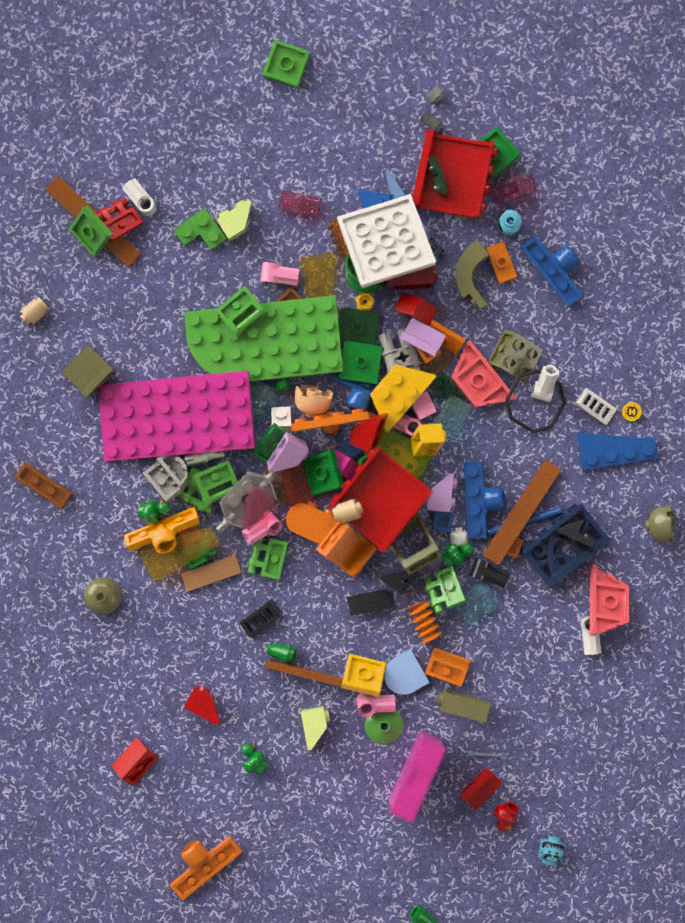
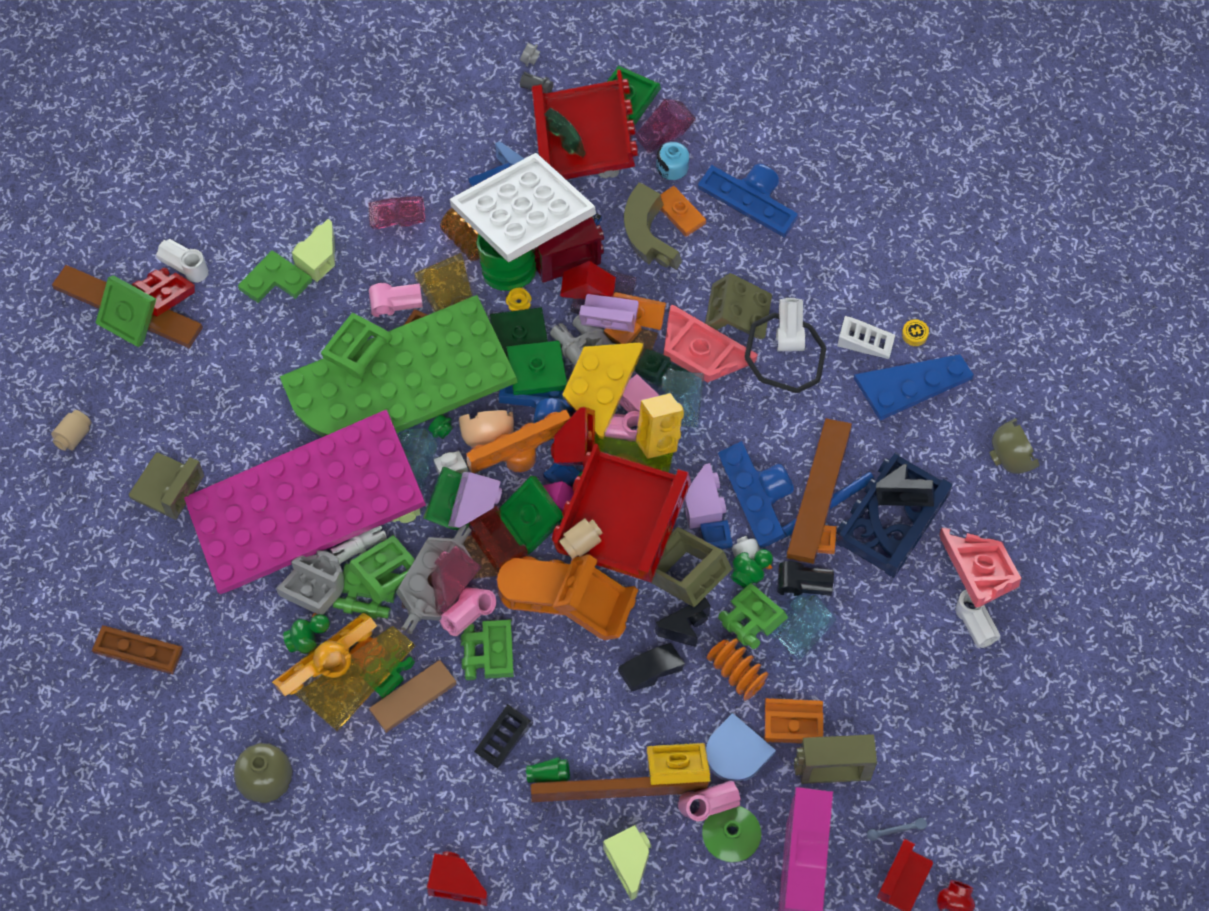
camera: 20 degrees left, 25 degrees down
bright green plate [262,39,311,89] -> none

